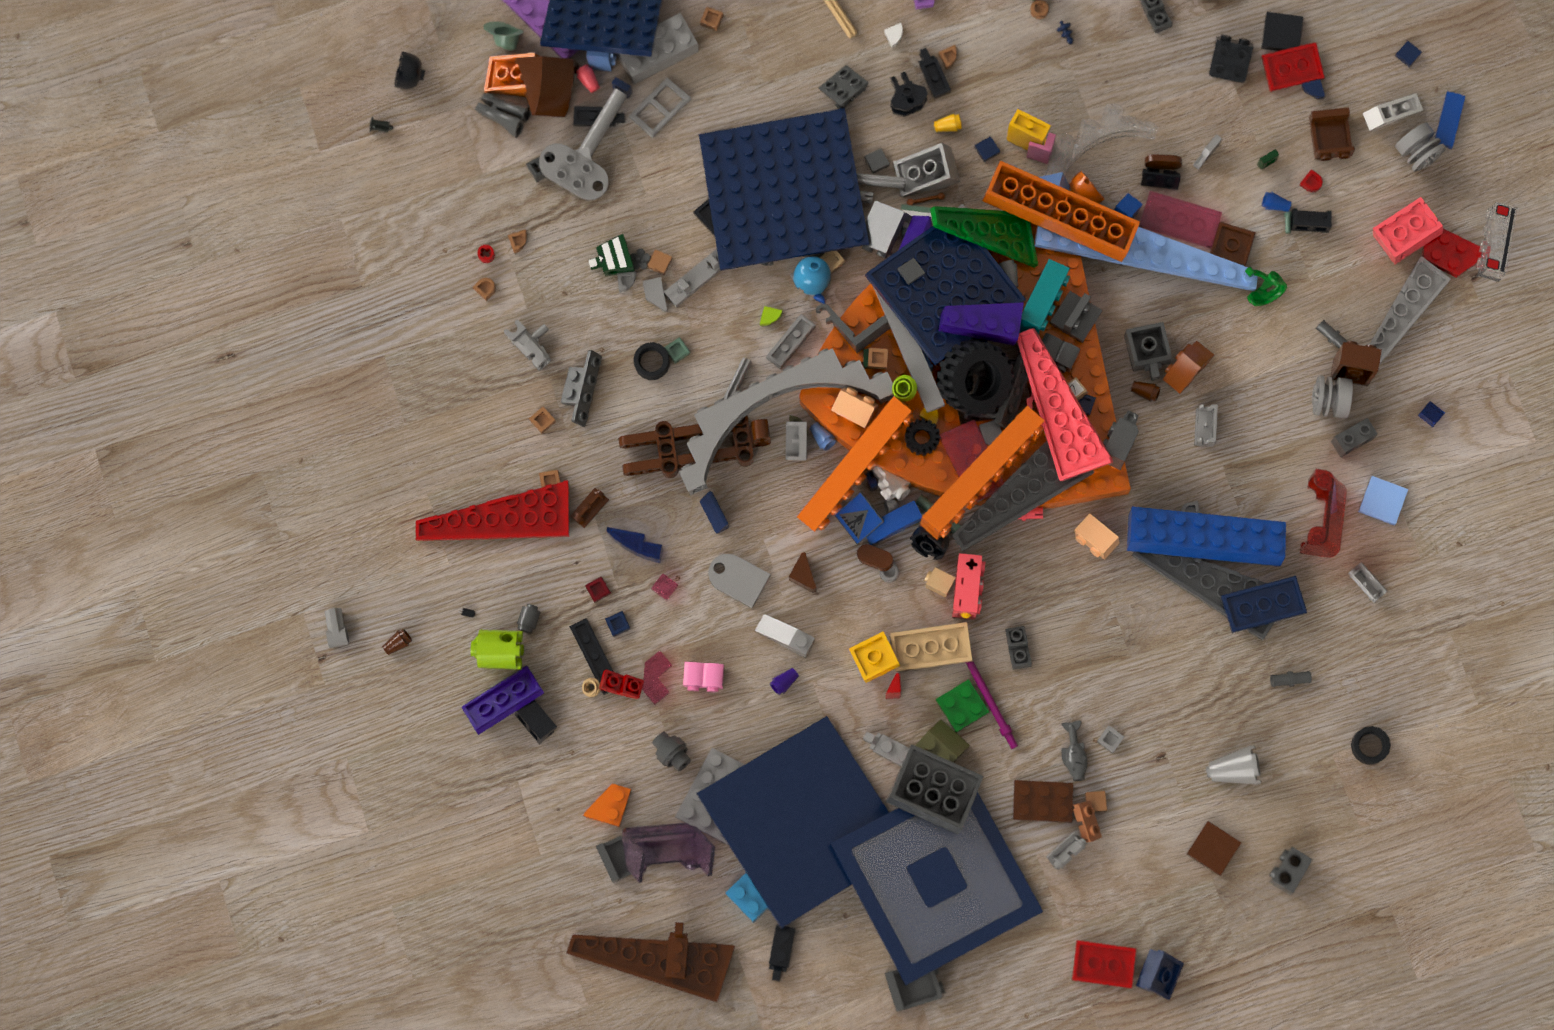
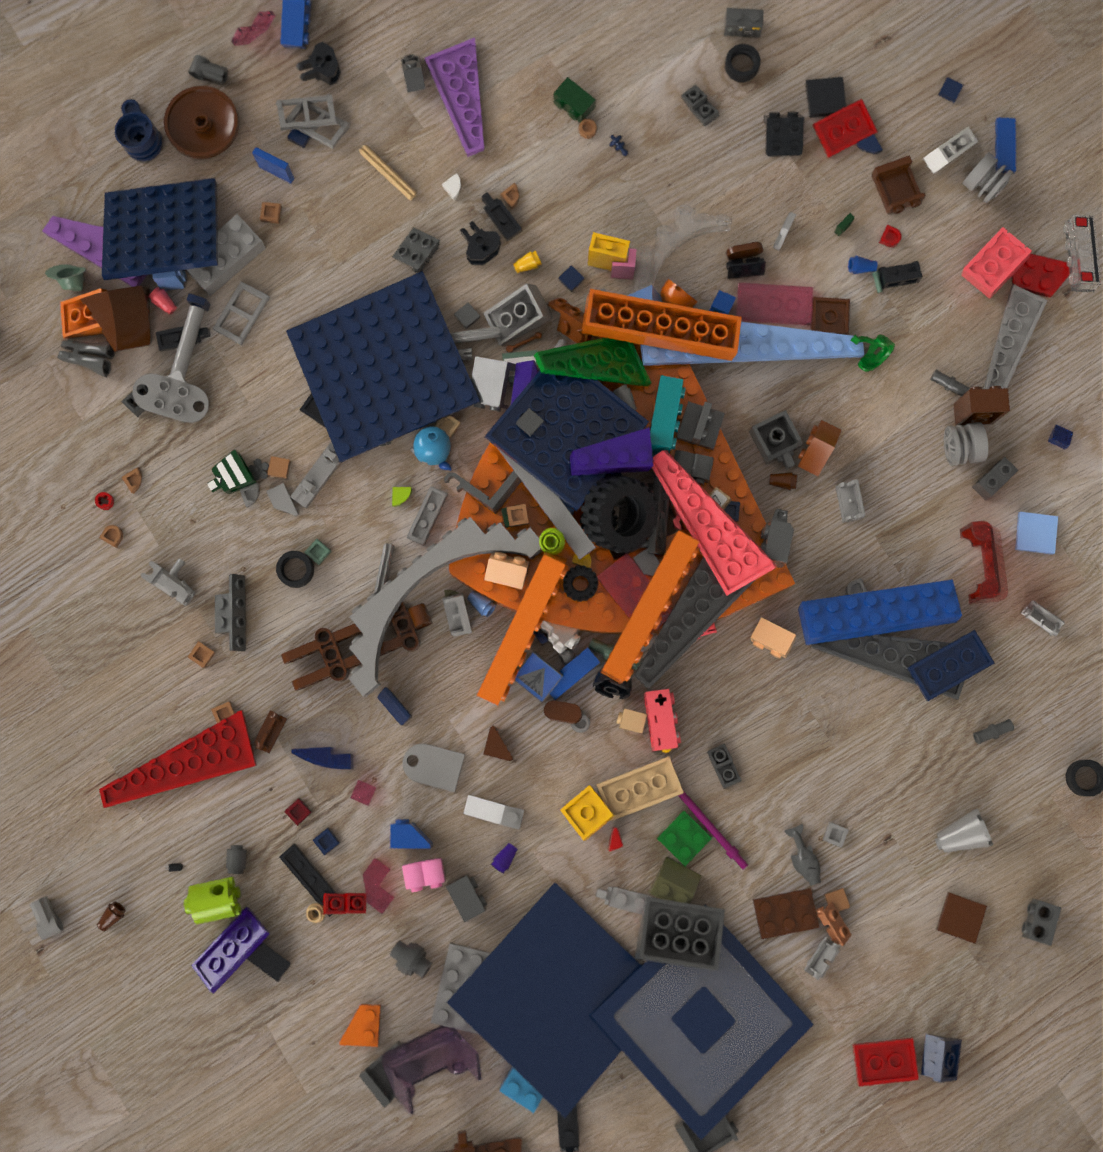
camera: 20 degrees left, 5 degrees up
none -> blue slope [390,819,433,849]
none -> dark grey brick [446,874,487,922]
none -> dark orange bracket [548,298,604,343]

